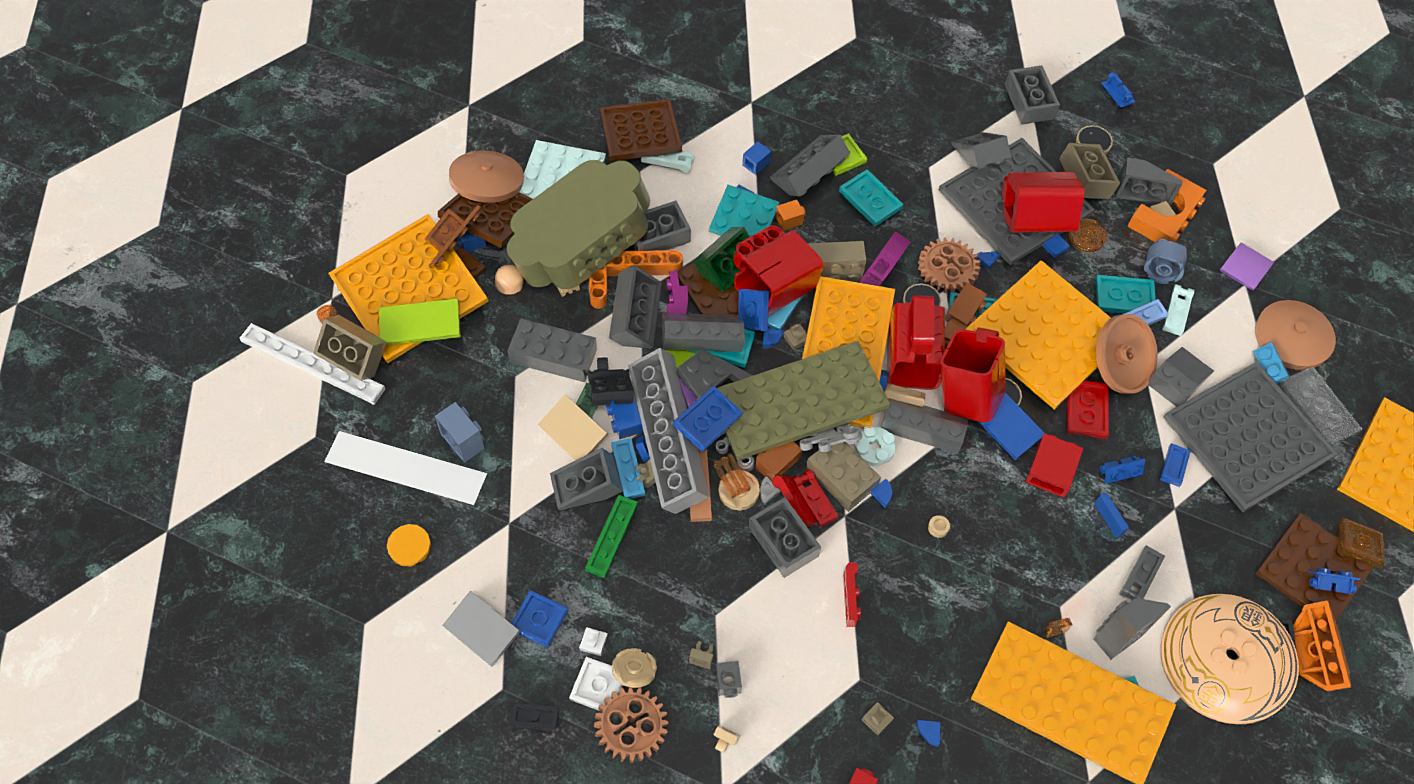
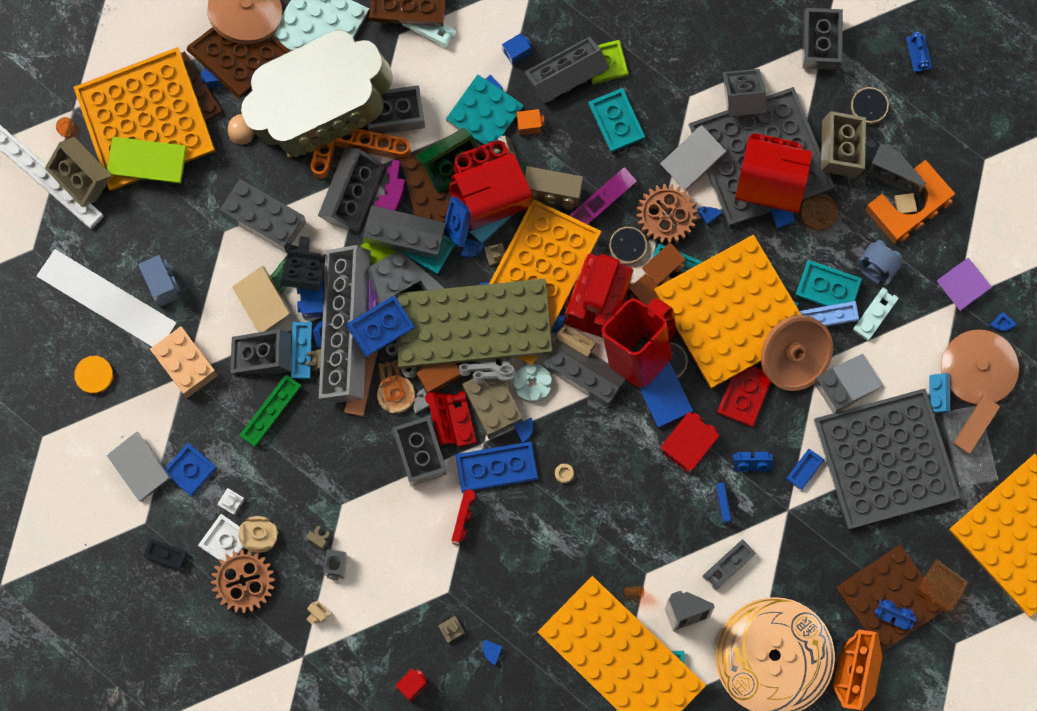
camera: 20 degrees right, 15 degrees up
dark orange bracket [424,205,480,268] -> none
none -> light nougat brick [150,327,218,398]
none -> blue tile [455,441,538,493]
none -> light grey tile [660,125,727,190]
none -> nougat tile [952,396,1000,455]
none -> blue tile [989,312,1017,332]

